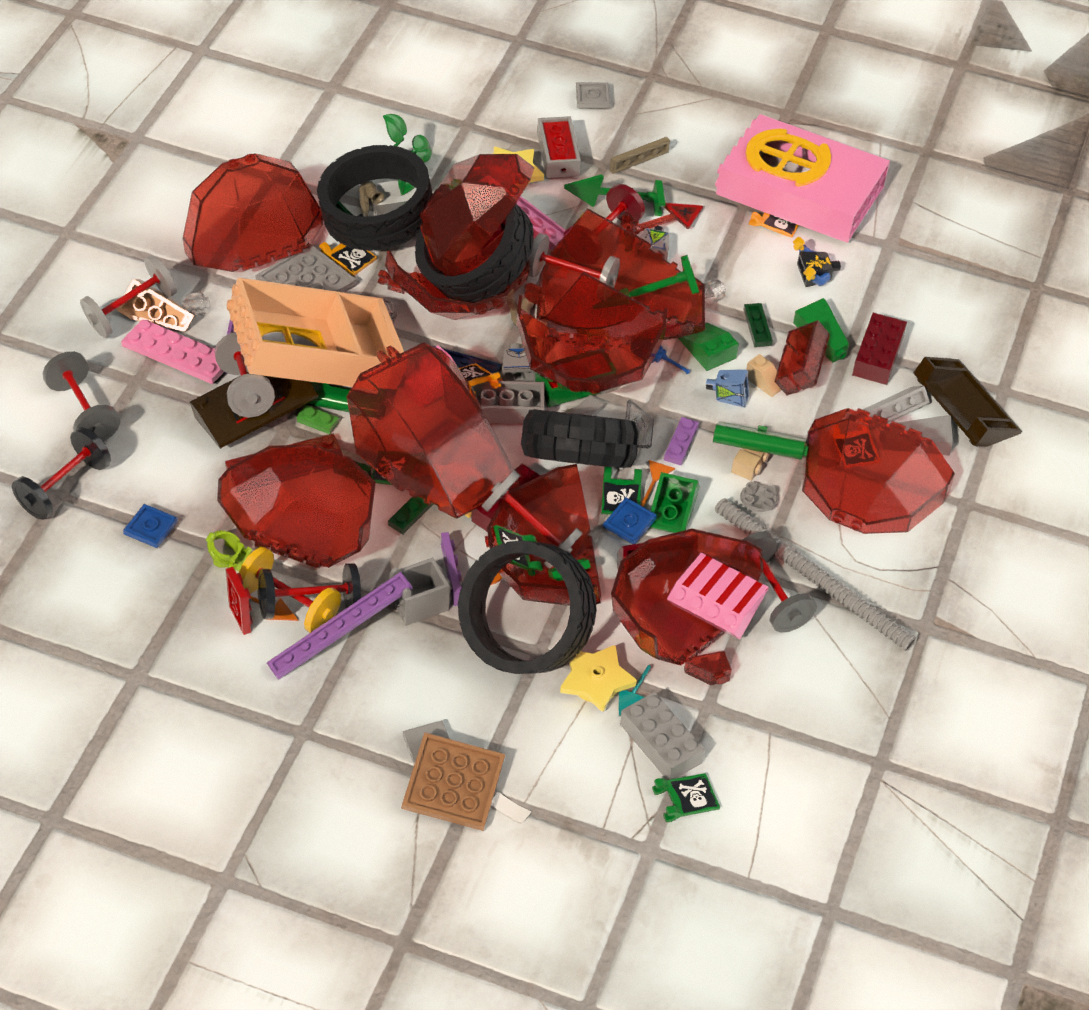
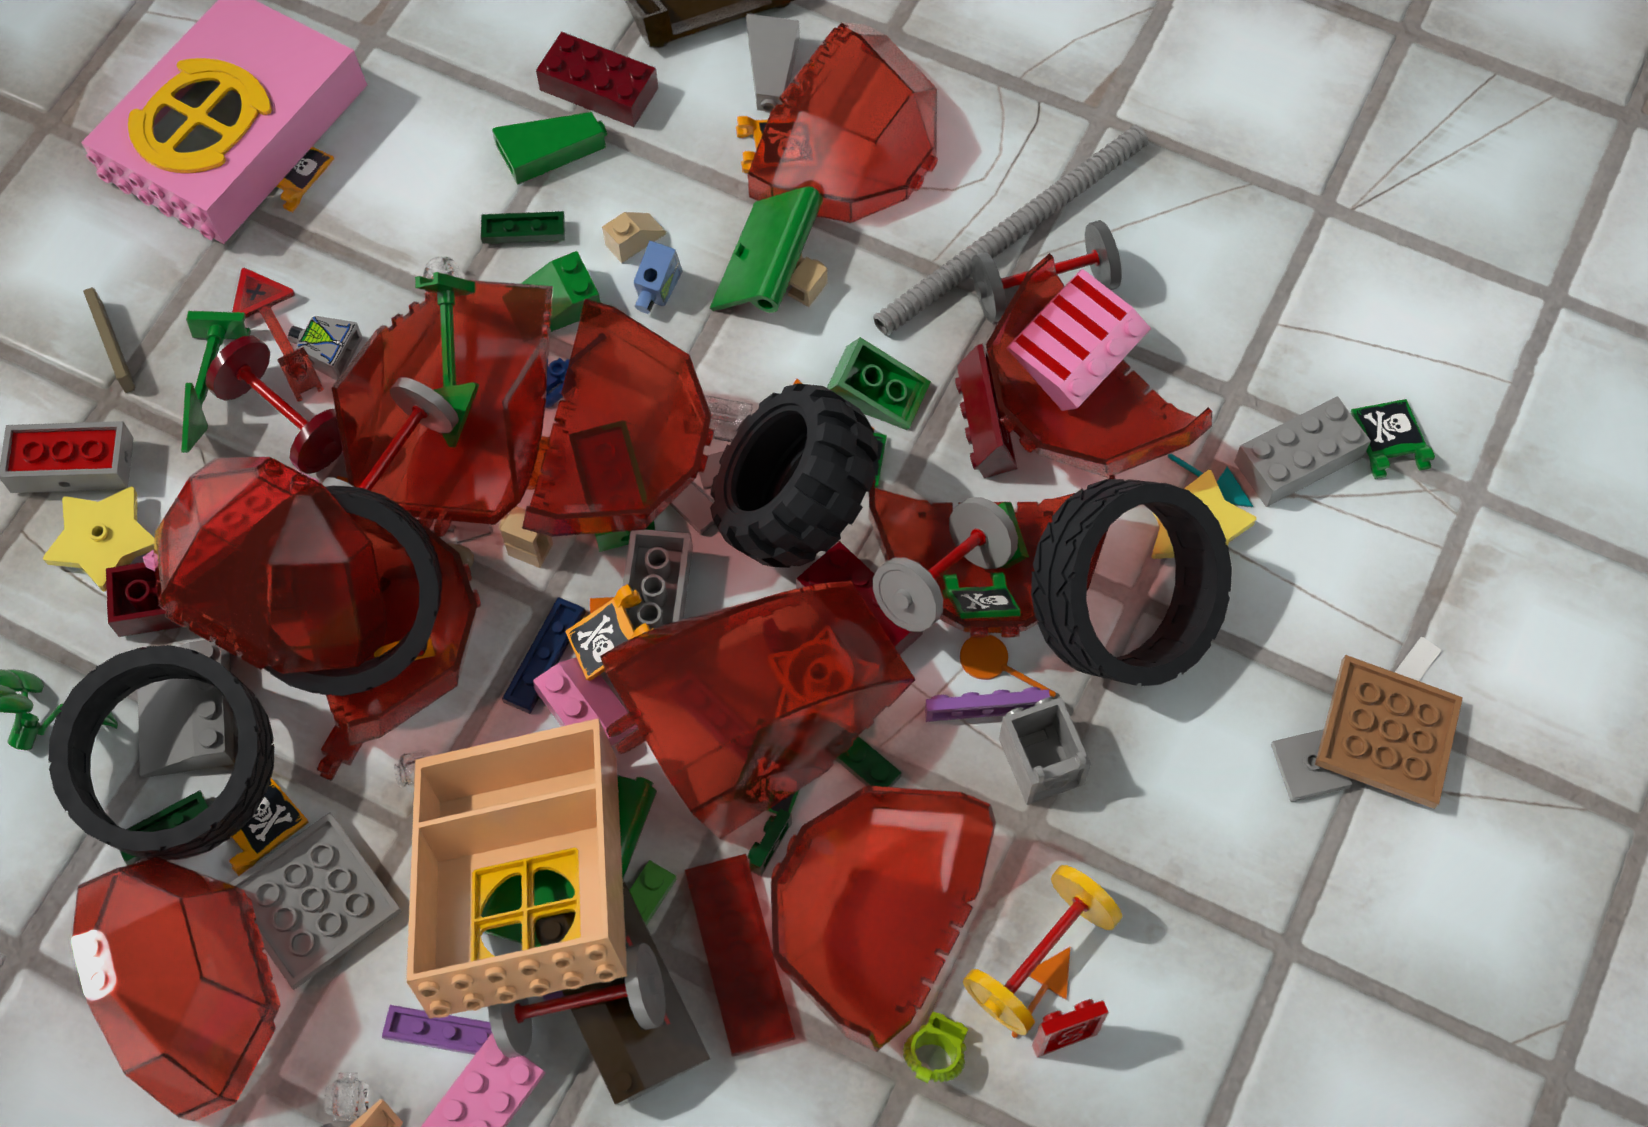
camera: 80 degrees left, 15 degrees up
black piece [257,563,361,619] -> none
medium lavender tile [267,572,413,680] -> none
dark tan piece [358,181,384,217] -> none
light grey torso [502,343,537,382] -> none
blue plate [603,497,657,544] -> none
medium lavender plate [664,417,699,466] -> none
clear red slope [684,651,732,685] -> none
light grey dish [740,482,778,512] -> none
clear red piece [774,320,830,396] -> none
torso [793,237,841,287] -> none
light grey panel [855,386,930,430] -> none

